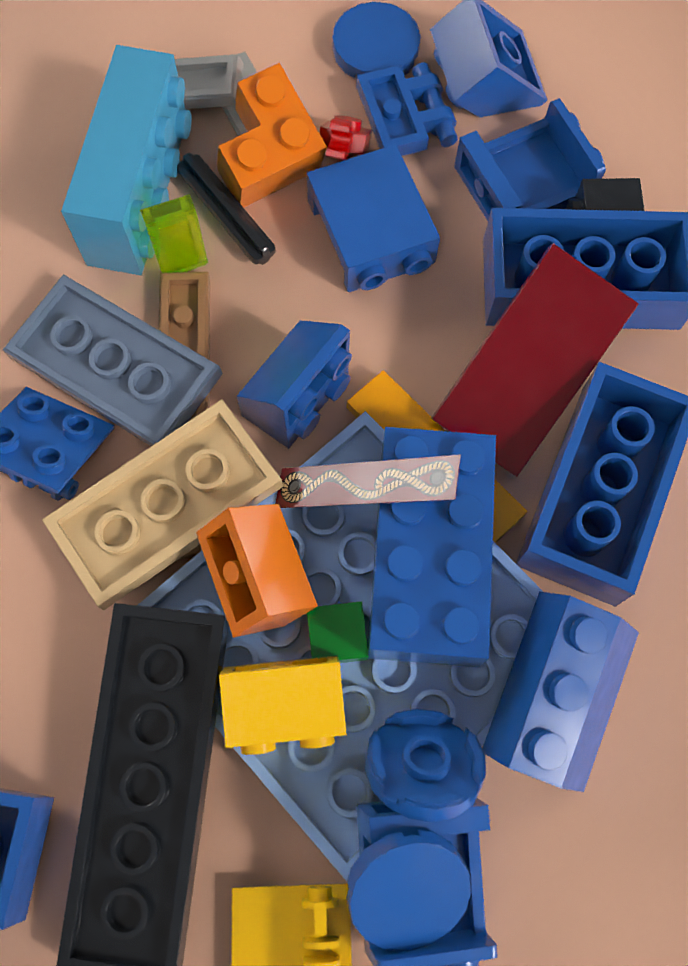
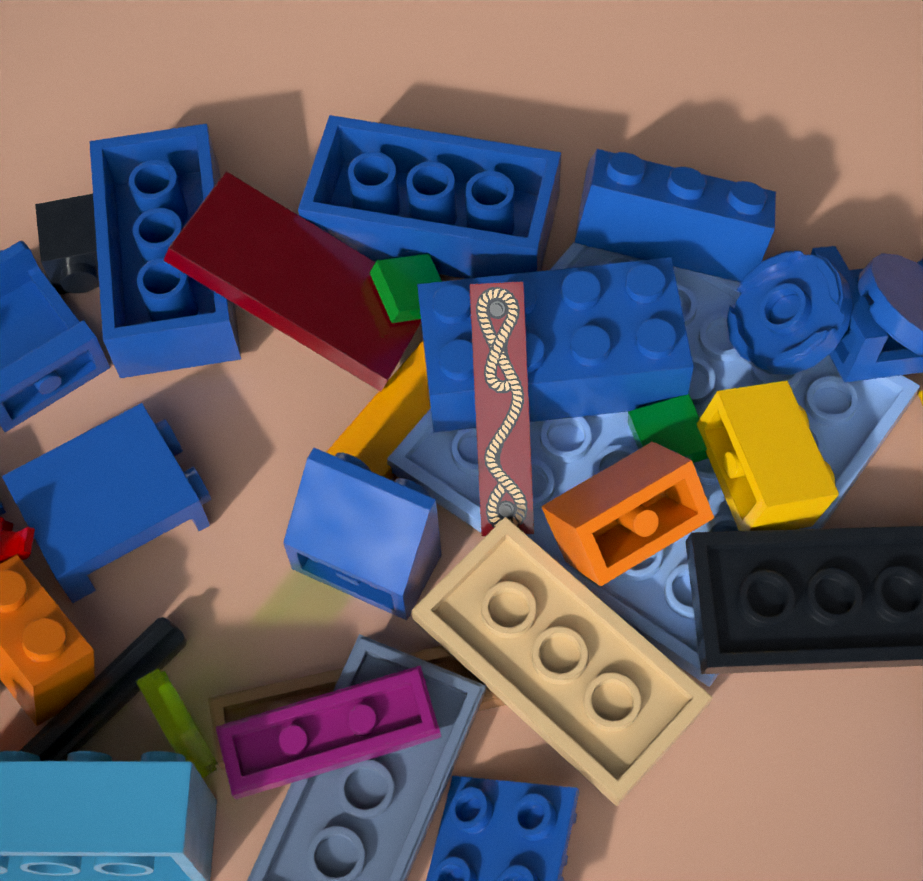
camera: 95 degrees left, 10 degrees down
none -> magenta tile [216,665,441,800]
none -> green tile [370,254,442,323]

